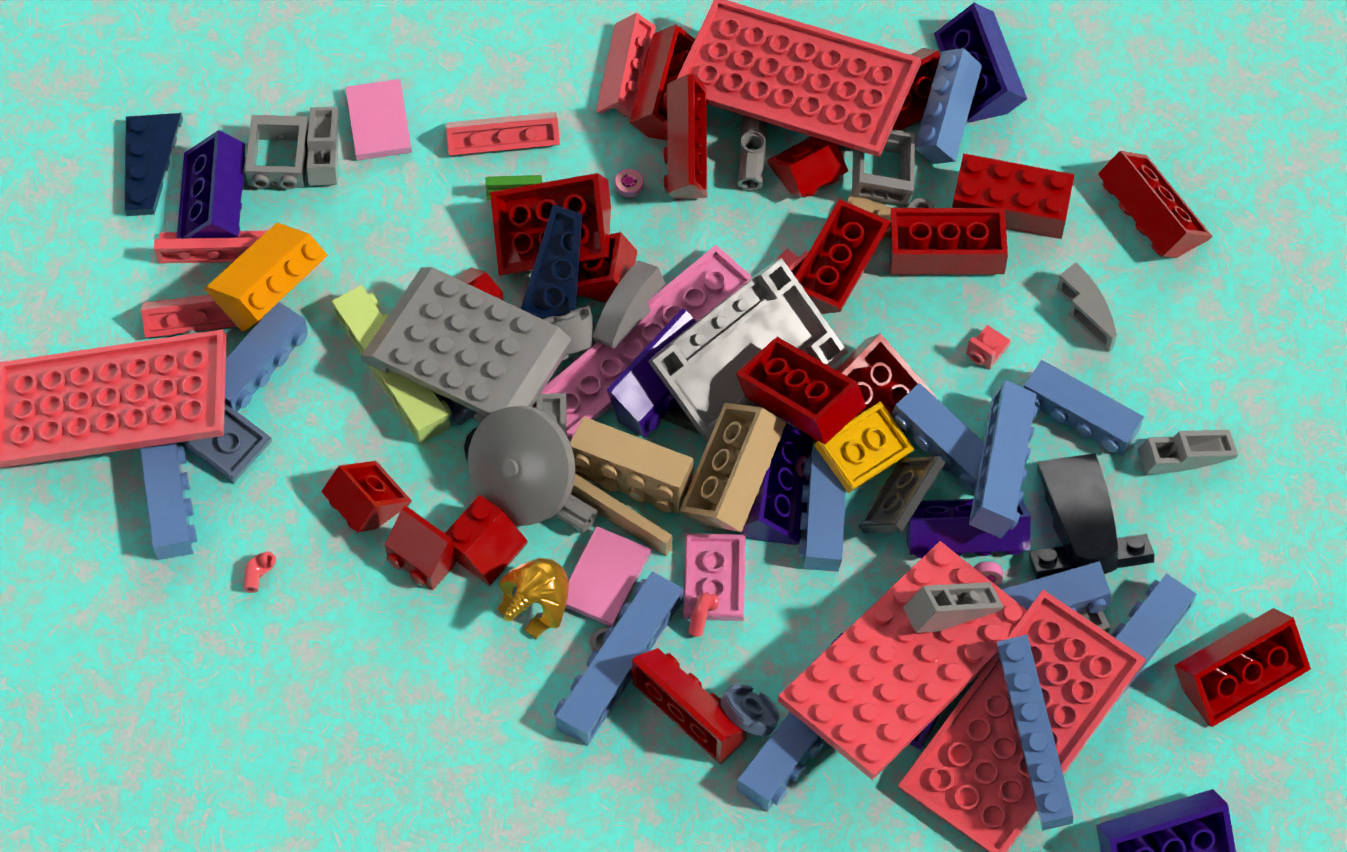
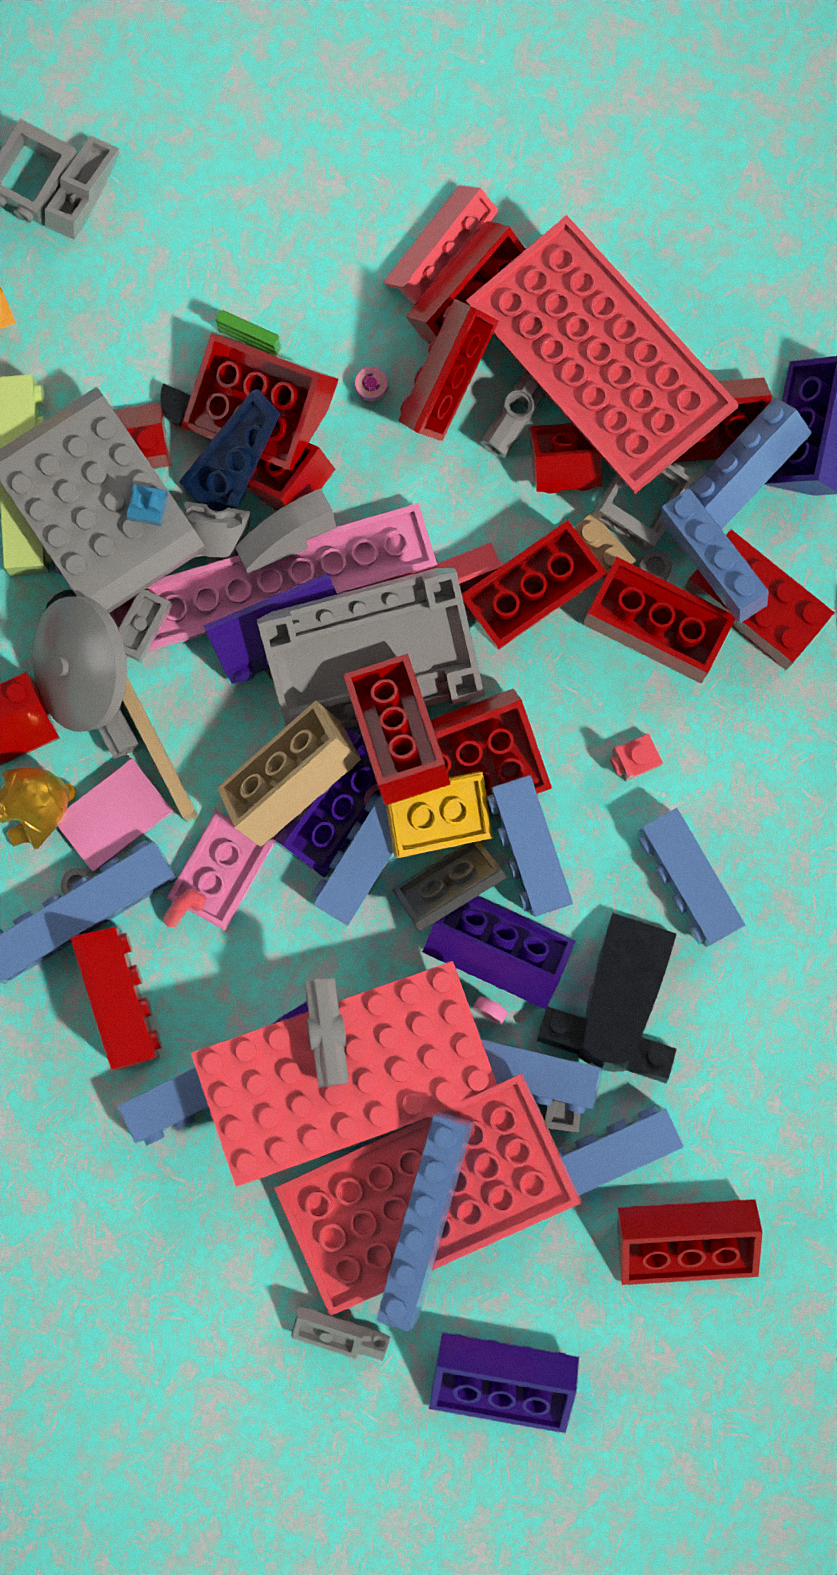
camera: 30 degrees right, 20 degrees up
bright pink tile [346,79,412,160] -> none
coral panel [446,112,560,156] -> none
tan brick [570,417,694,514] -> none
sand blue tile [721,684,780,736] -> none
light grey slope [903,582,1004,633] -> none
medium blue brick [969,380,1038,539] -> none
light grey slope [1056,262,1117,352] -> none
light grey slope [1138,430,1238,475] -> none
none -> dark azure tile [126,484,168,526]
none -> black tile [160,383,191,428]
none -> light grey piece [305,978,349,1088]
none -> medium blue brick [661,488,769,624]

